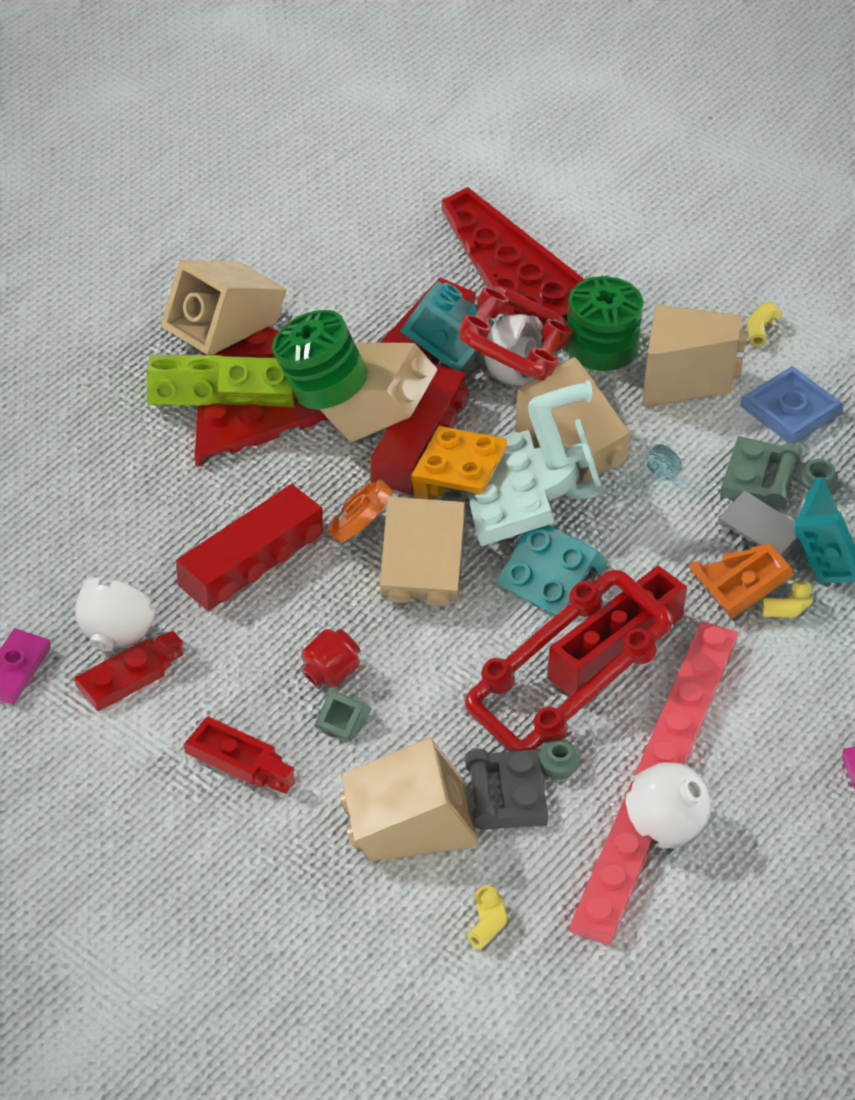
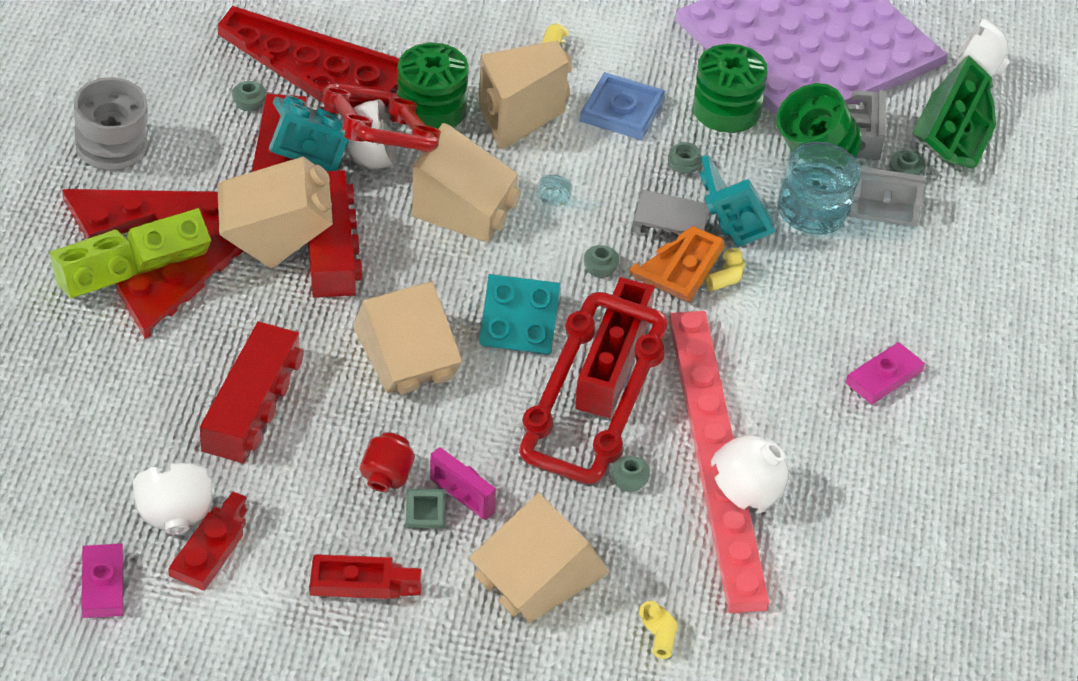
camera: 30 degrees left, 0 degrees up
tan slope [160,260,287,355] -> none
green wheel [272,310,368,410] -> none
orange tile [327,480,393,542] -> none
light orange bracket [411,426,508,500] -> none
dark grey plate [464,749,548,829] -> none
light aqua plate [467,380,604,546] -> none
sand green plate [720,436,802,509] -> none
none -> light grey wheel [74,77,148,170]
none -> sand green plate [232,81,266,112]
none -> dark pink plate [430,447,496,520]
none -> sand green plate [584,245,619,278]

